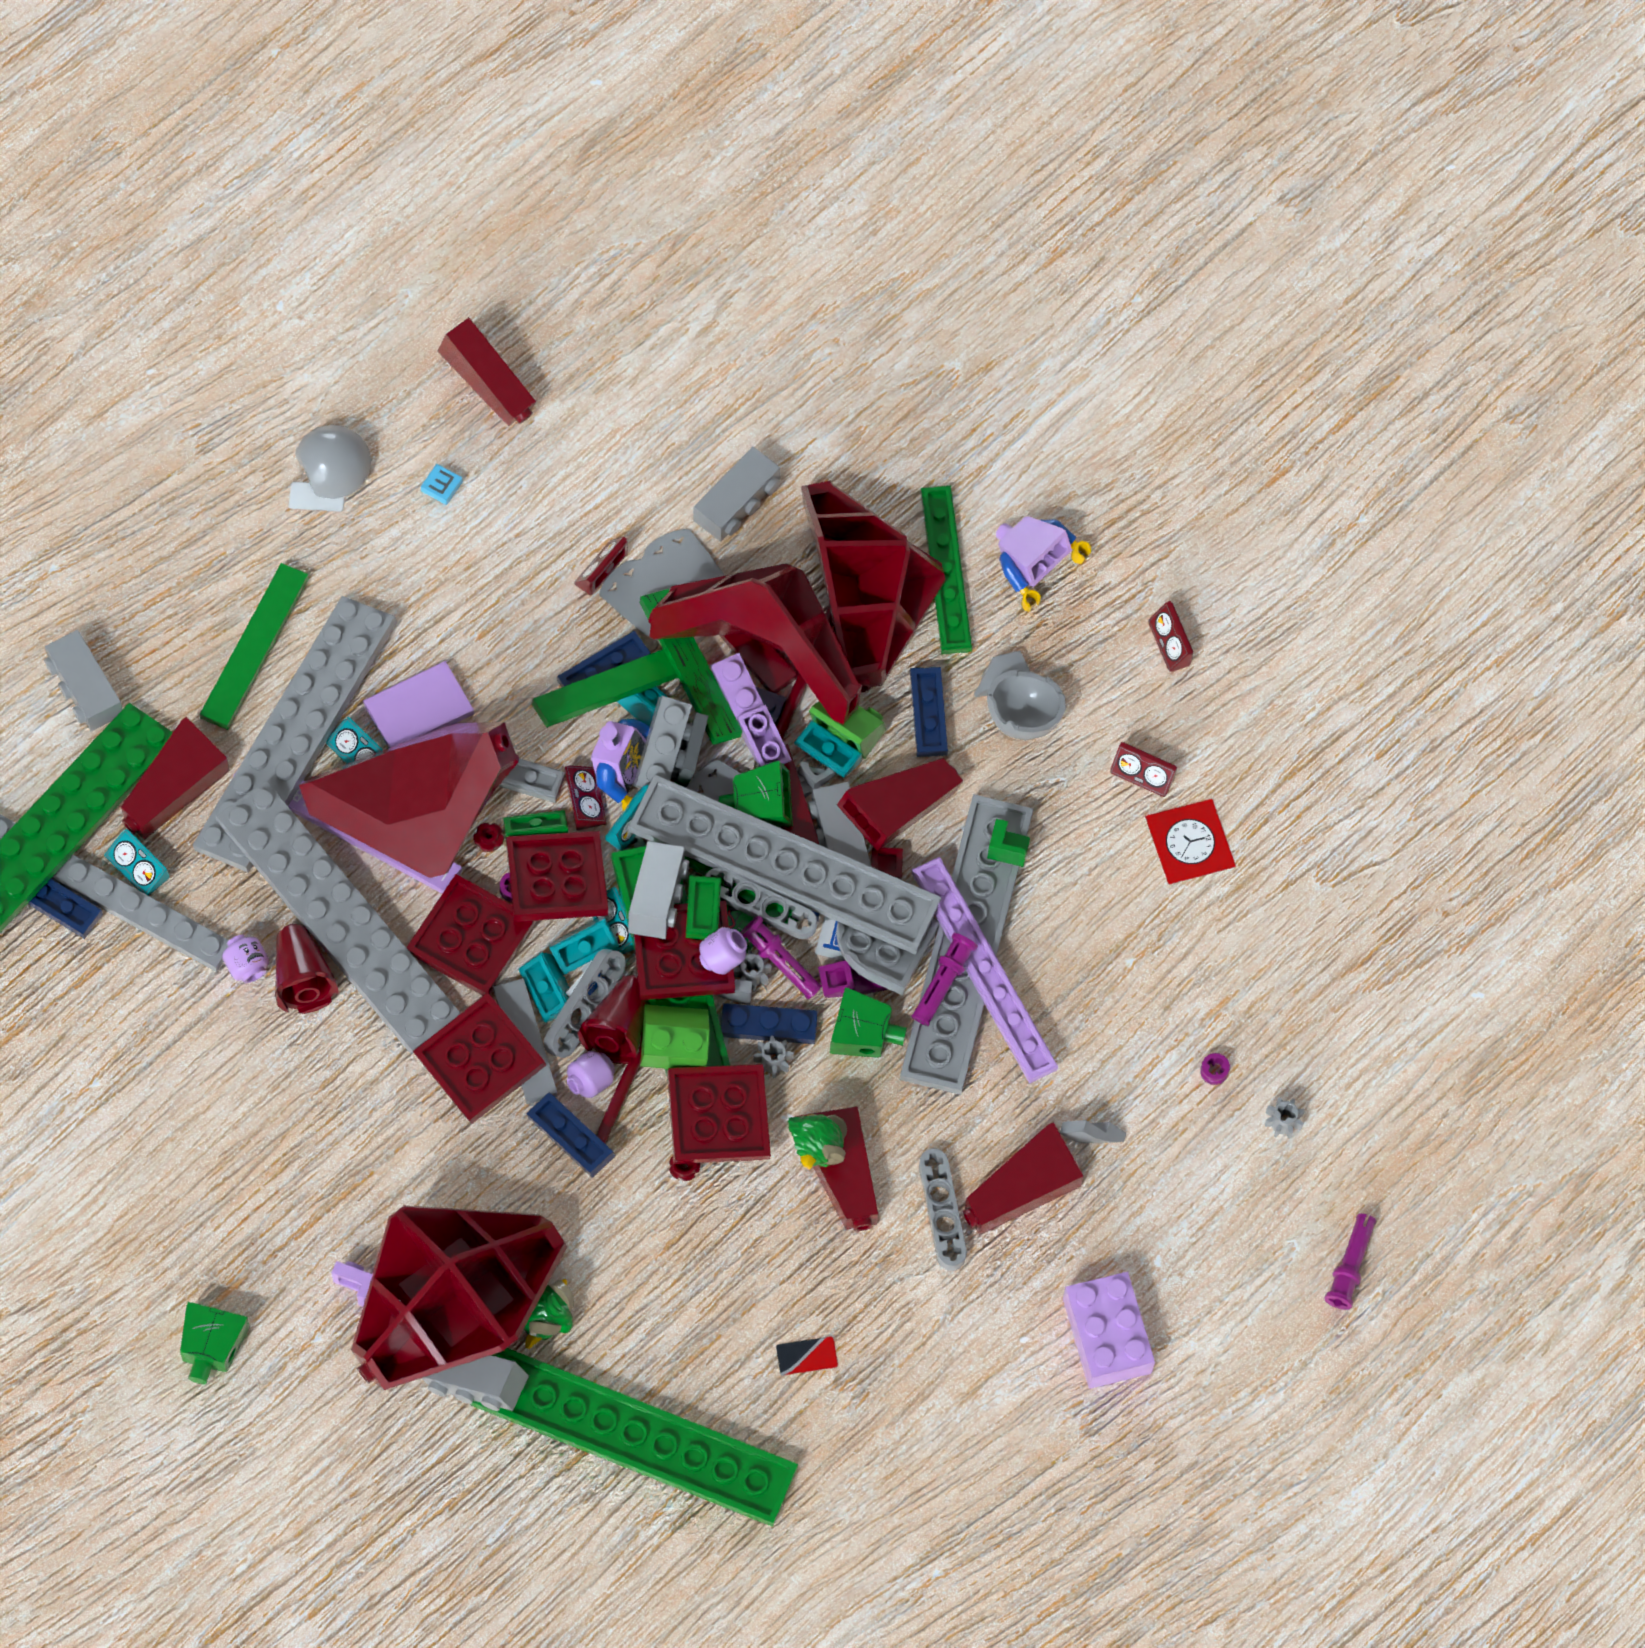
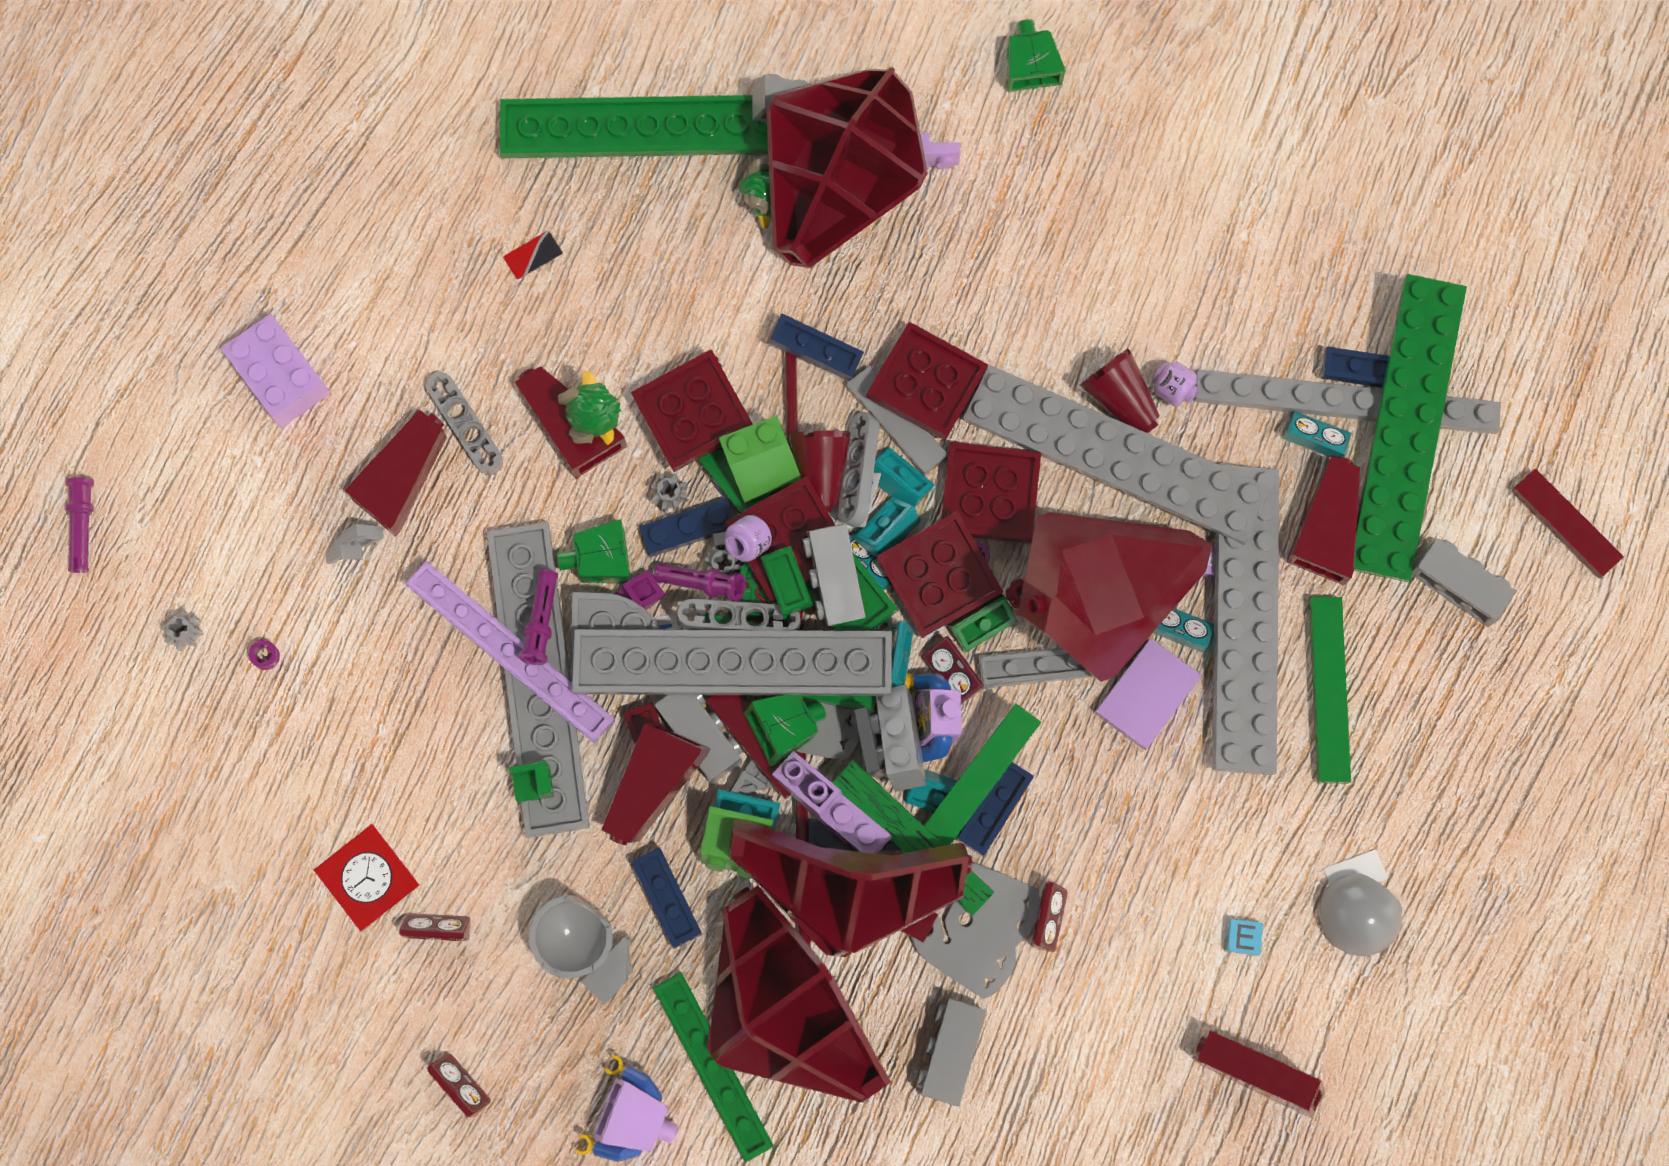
camera: 160 degrees right, 10 degrees up
lavender head [567,1051,615,1098] -> none

